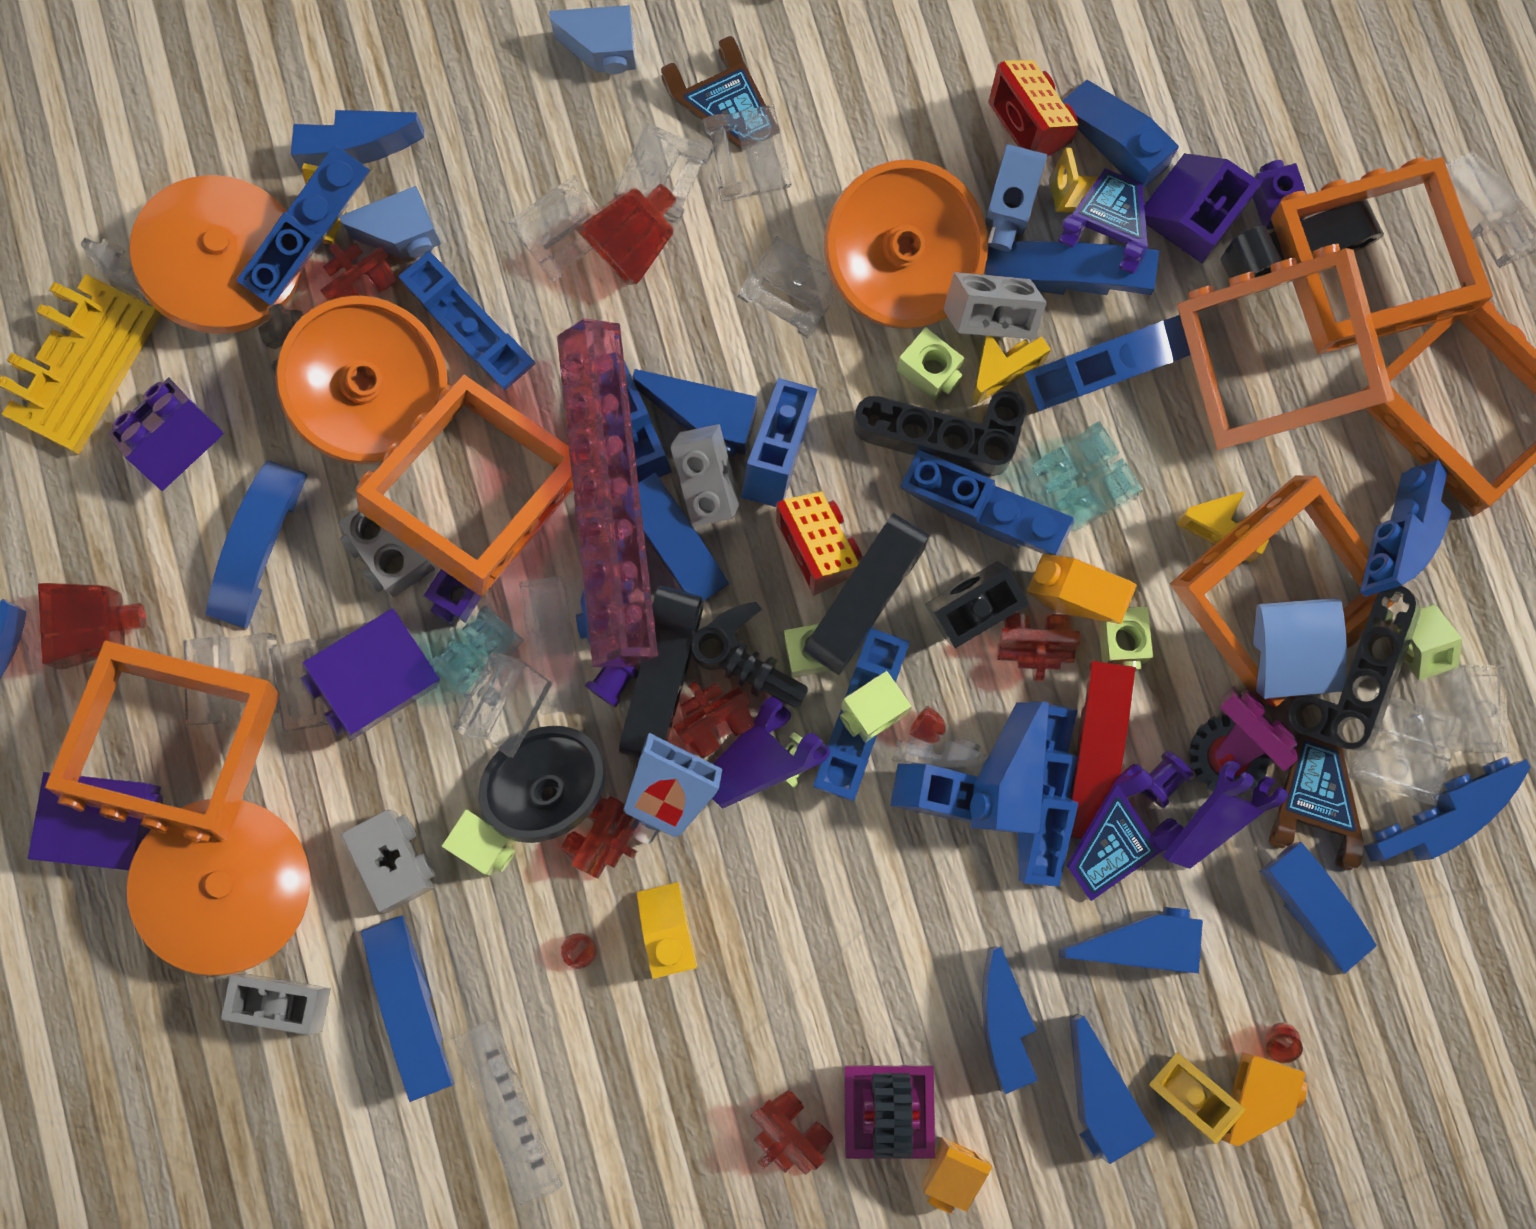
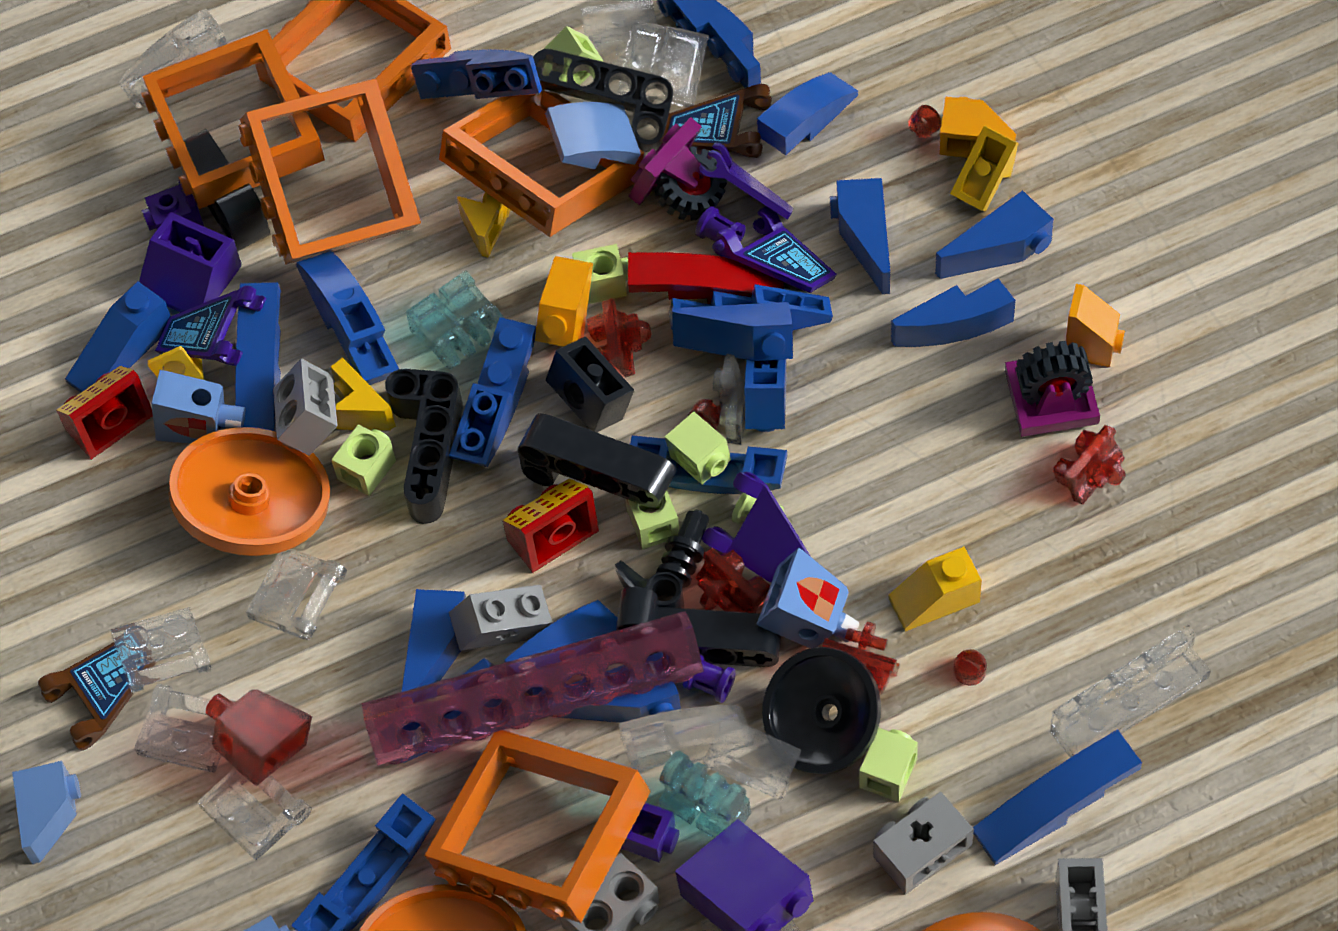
camera: 95 degrees left, 20 degrees down
blue slope [741,378,818,507] -> none

